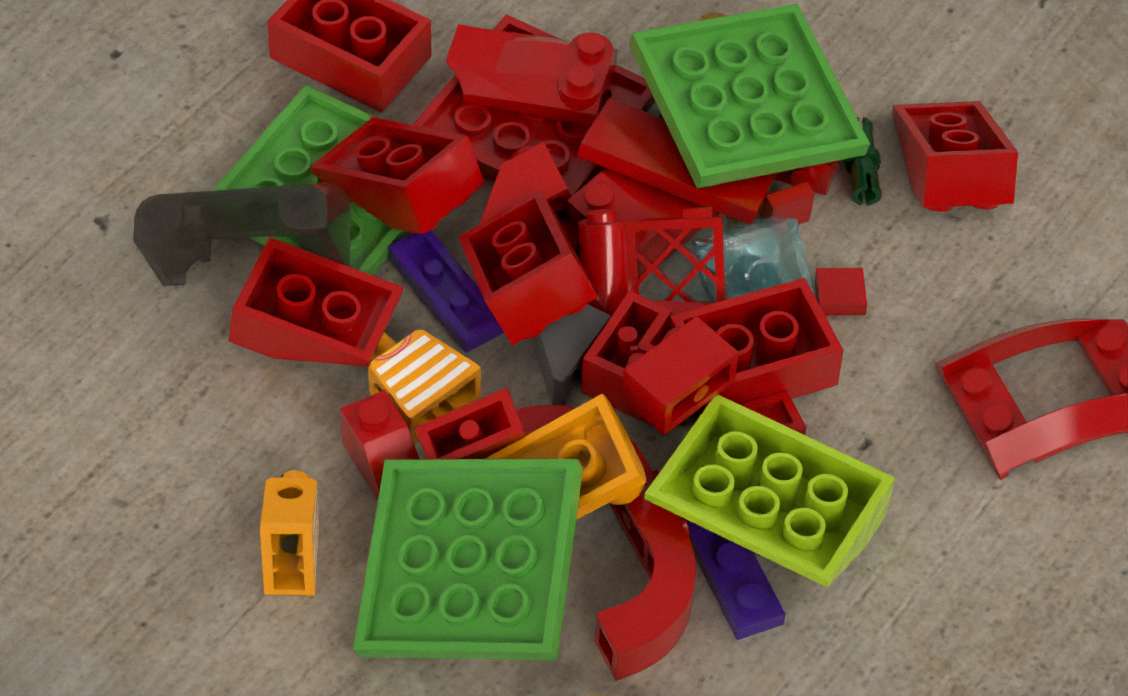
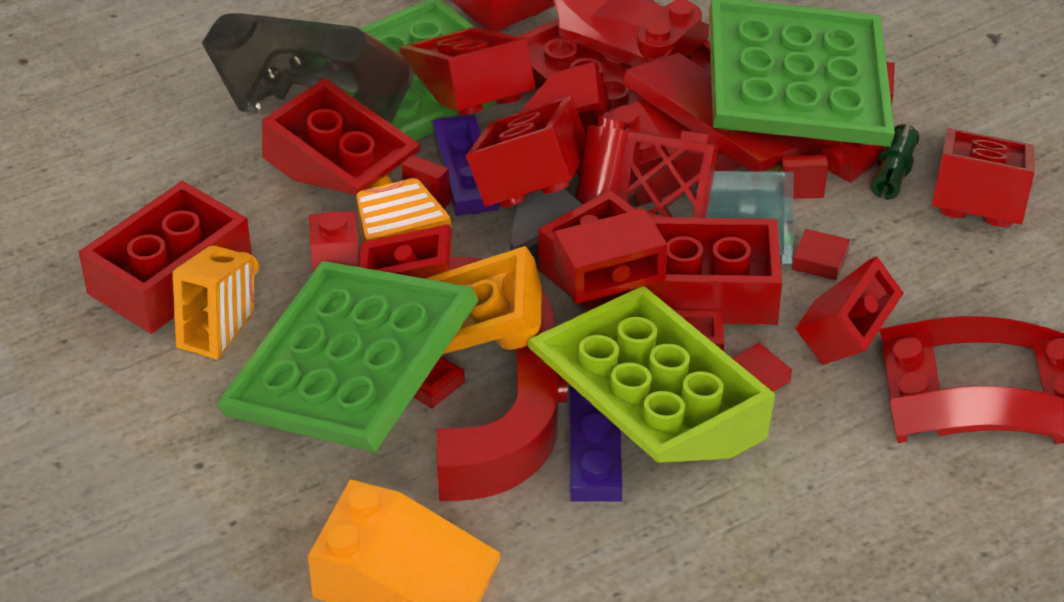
camera: 25 degrees right, 10 degrees down
none -> red brick [78,180,252,334]
none -> red plate [401,154,450,209]
none -> red tile [732,342,792,392]
none -> red slope [795,256,904,365]

